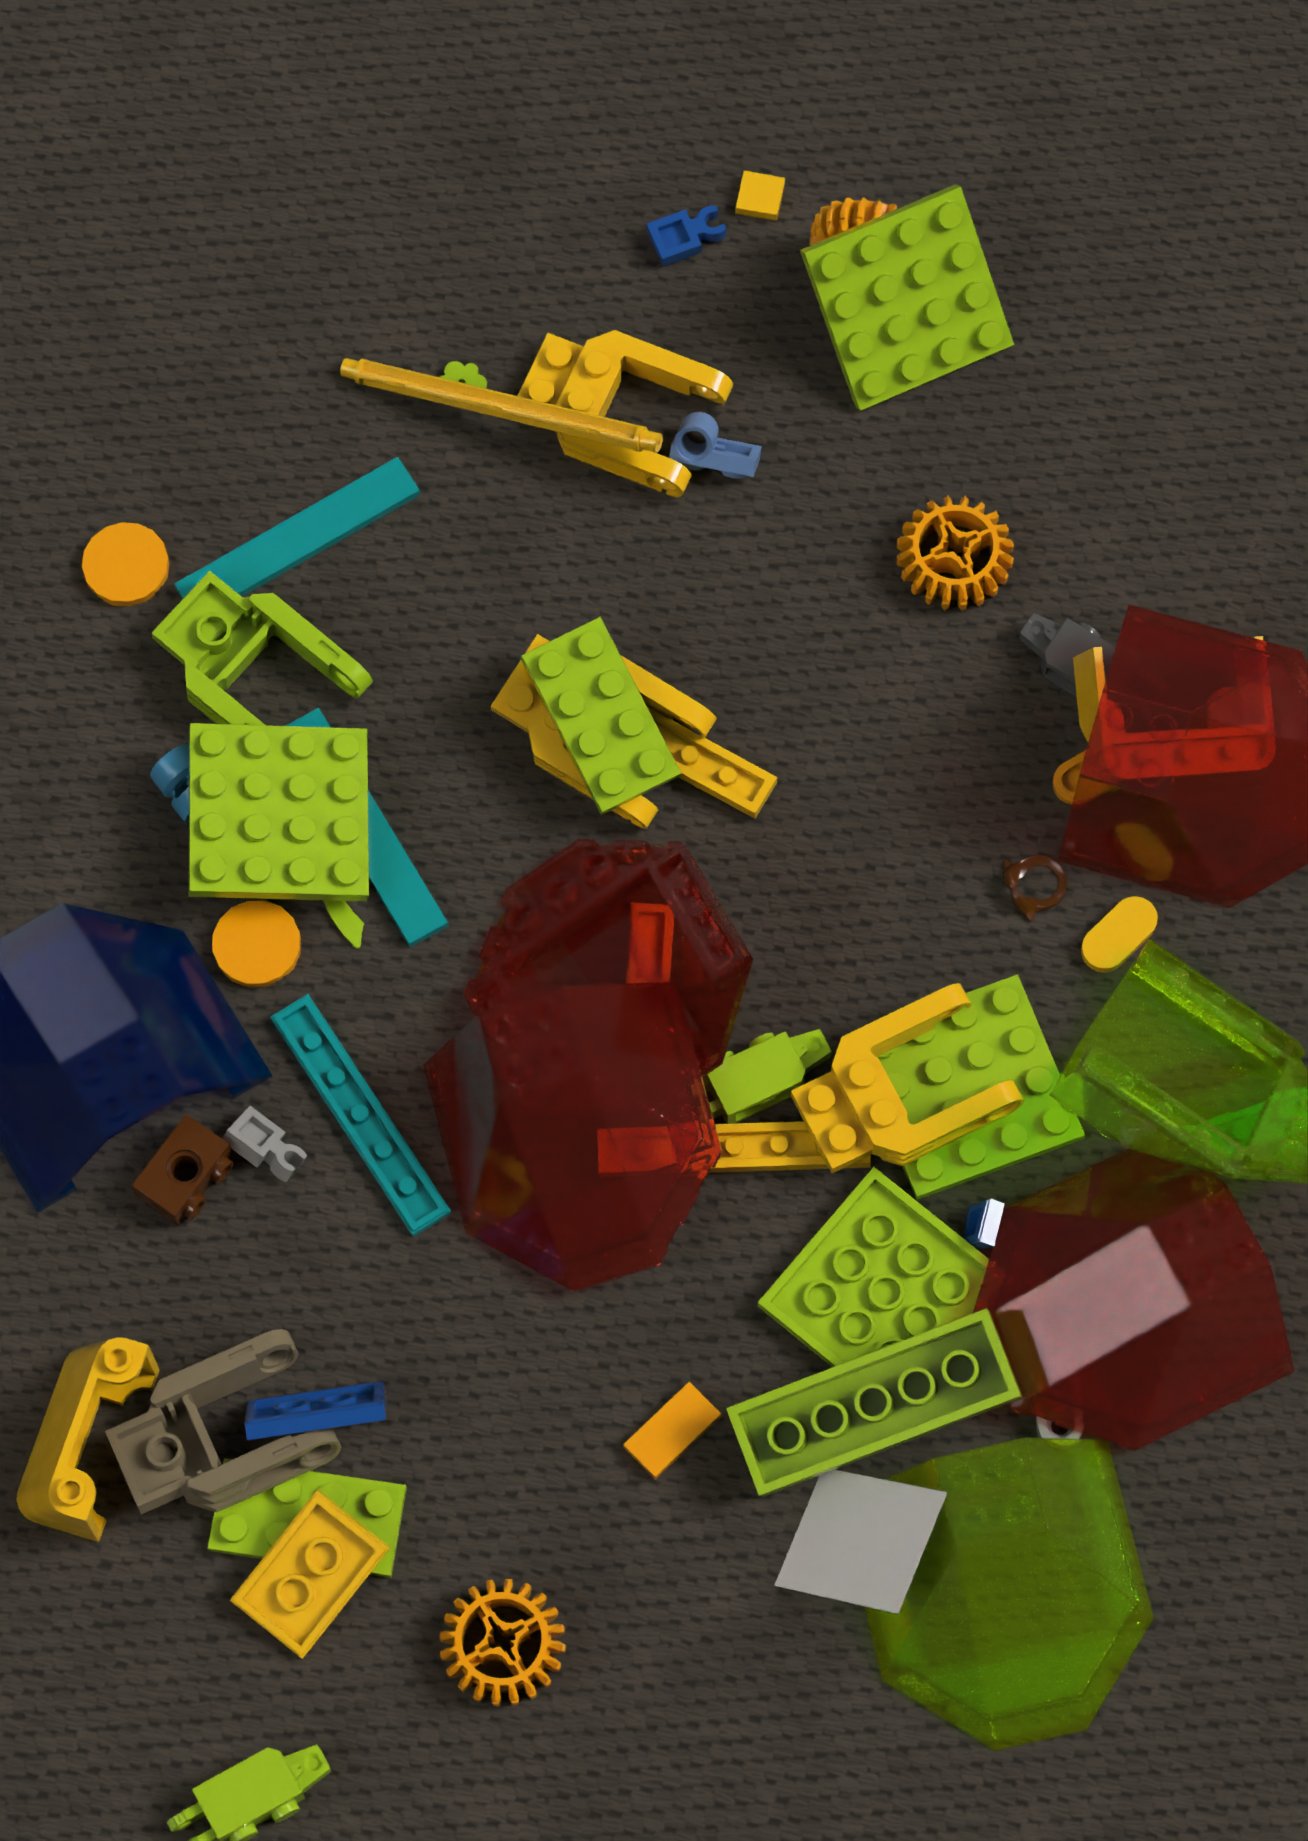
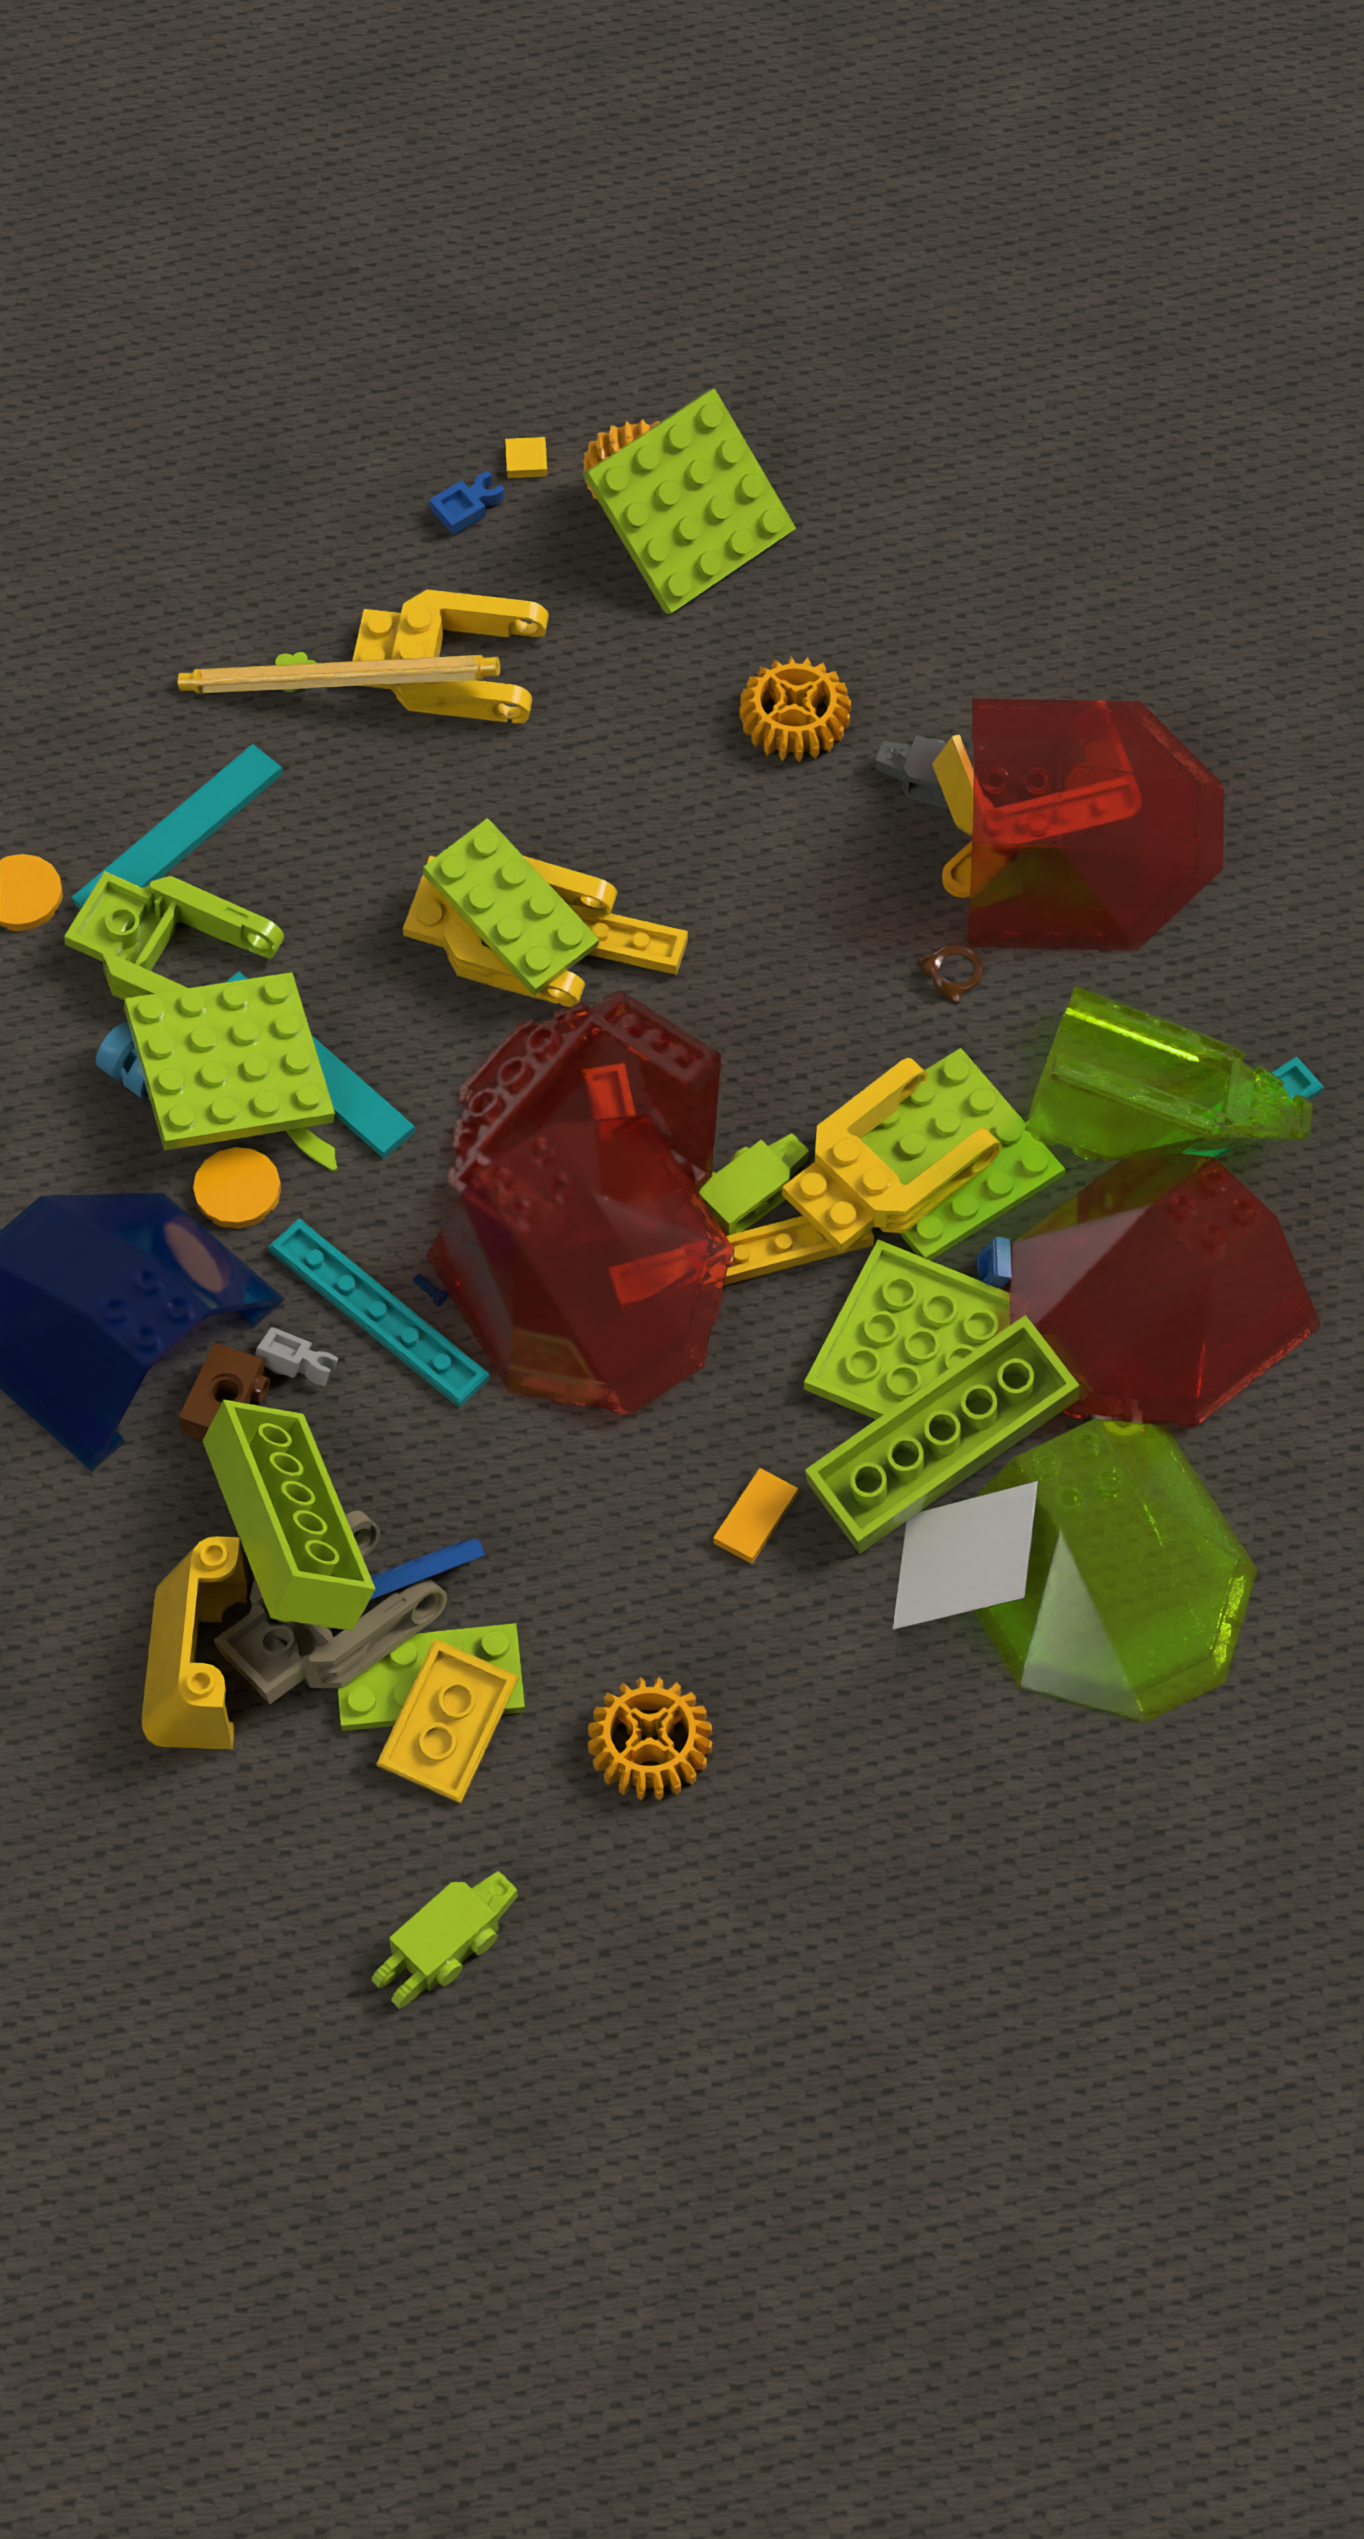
camera: 15 degrees left, 10 degrees down
medium blue plate [669,412,762,479] -> none
yellow tile [1081,896,1158,973] -> none
none -> lime brick [203,1400,375,1631]
none -> clear blue piece [413,1274,449,1307]

